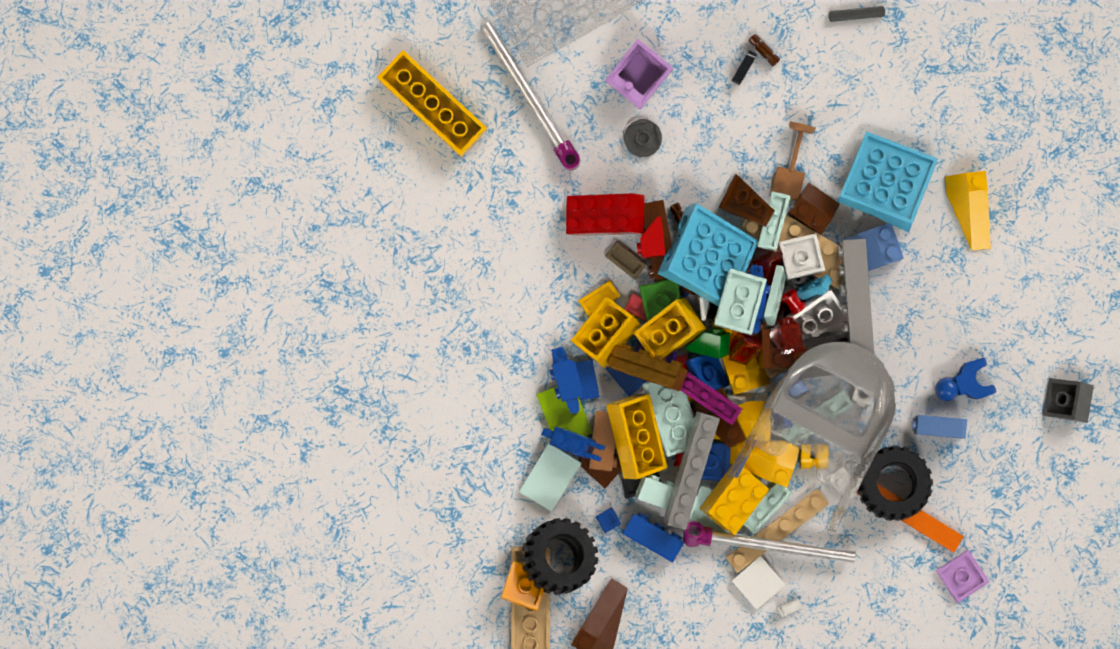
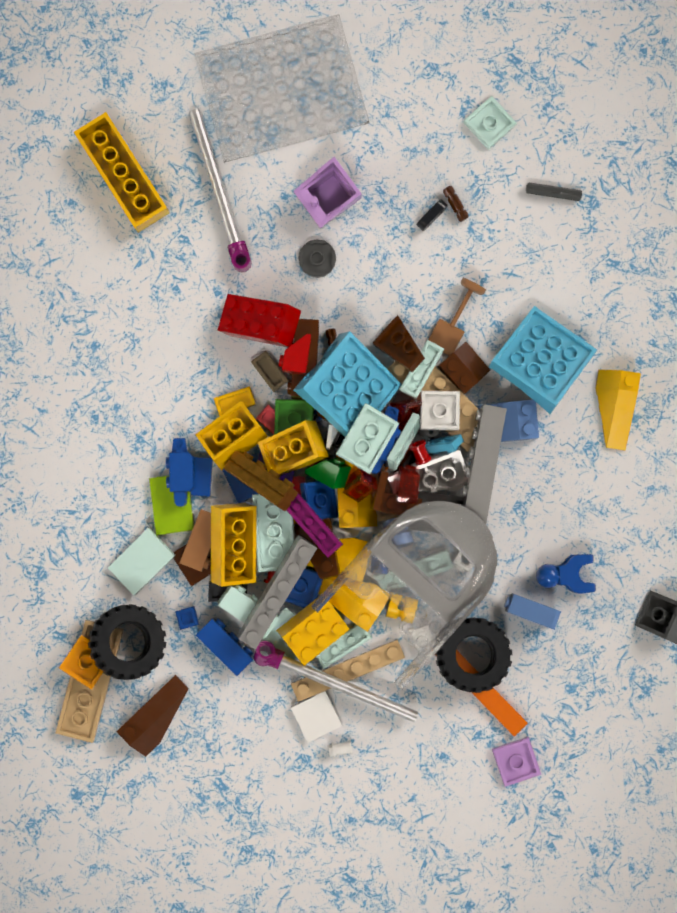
camera: 15 degrees right, 0 degrees up
blue hinge [541,427,606,462] -> none

